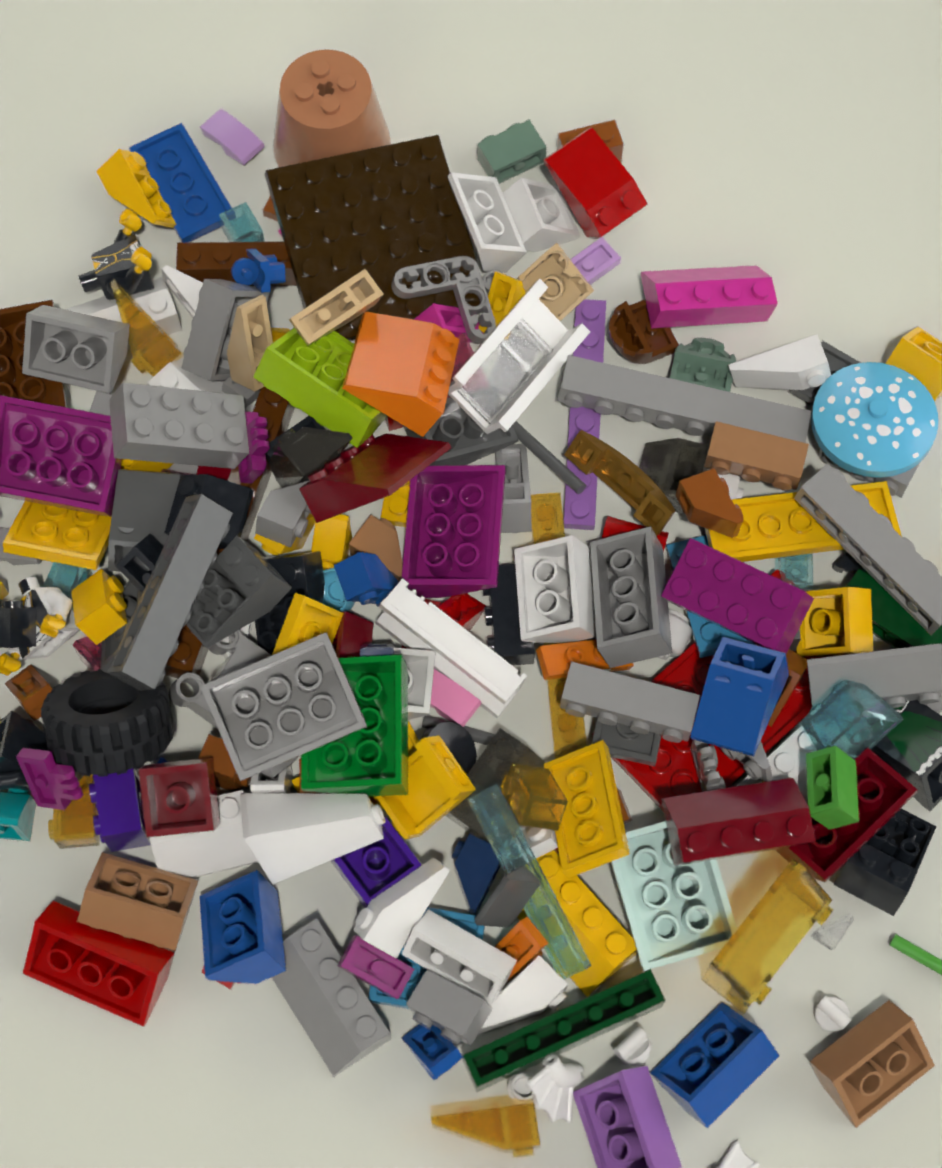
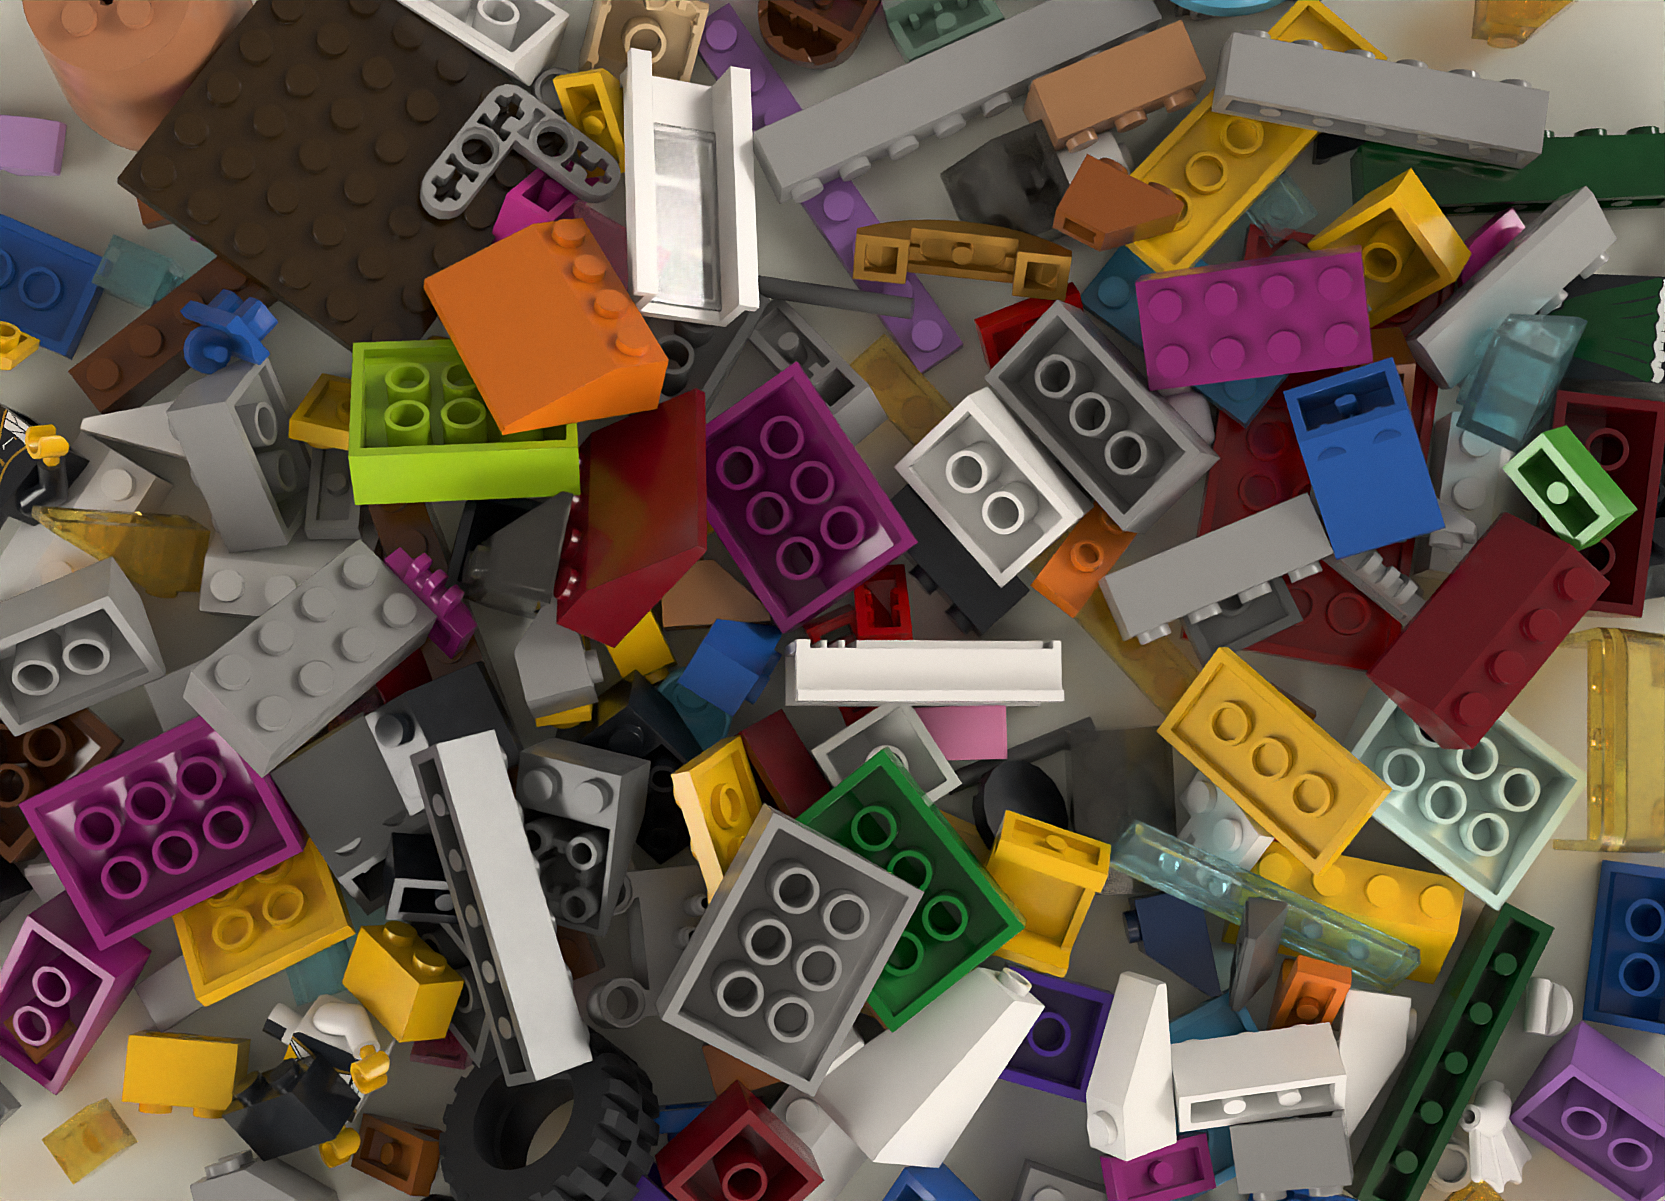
camera: 40 degrees left, 15 degrees up
tan slope [227,295,273,392] -> none
tan slope [289,269,383,346] -> none
dark blue tile [360,644,394,657] -> none
clear yellow brick [502,763,568,831] -> none

